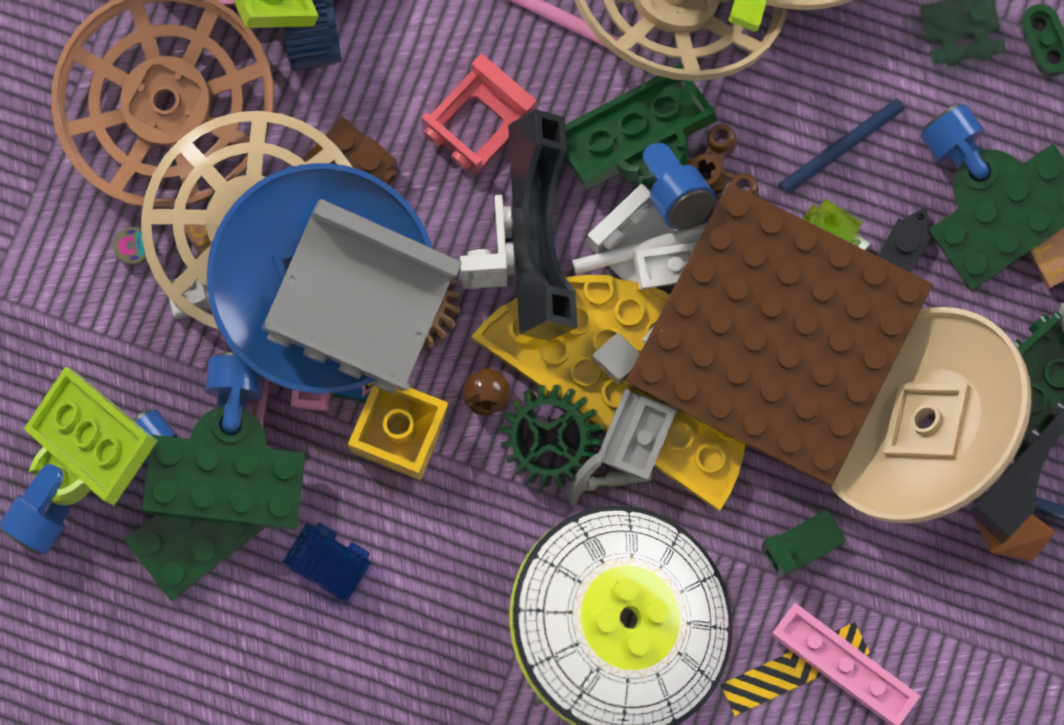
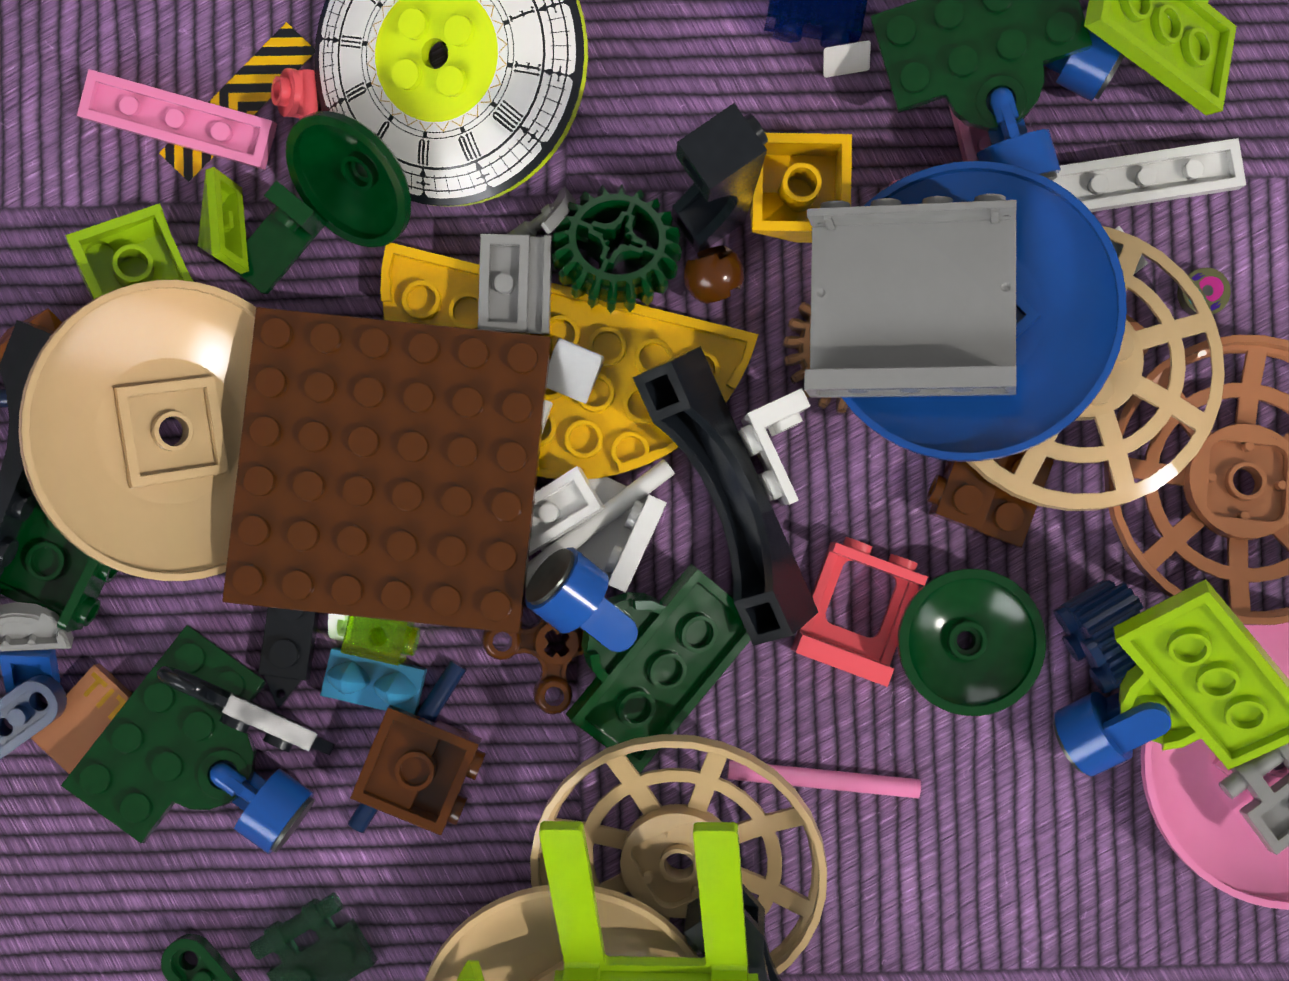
camera: 160 degrees right, 10 degrees up
none -> lime slope [65,203,194,300]
none -> black plate [157,666,335,755]
none -> lime slope [197,167,249,274]
none -> coral plate [271,68,318,120]
none -> dark green dish [285,111,411,247]
none -> dark azure tile [320,647,427,715]
none -> reddish brown plate [350,705,486,835]
none -> black arch [672,103,768,253]
none -> white sticker [823,40,871,78]
none -> dark green dish [898,569,1046,716]
none -> white plate [1052,138,1246,212]

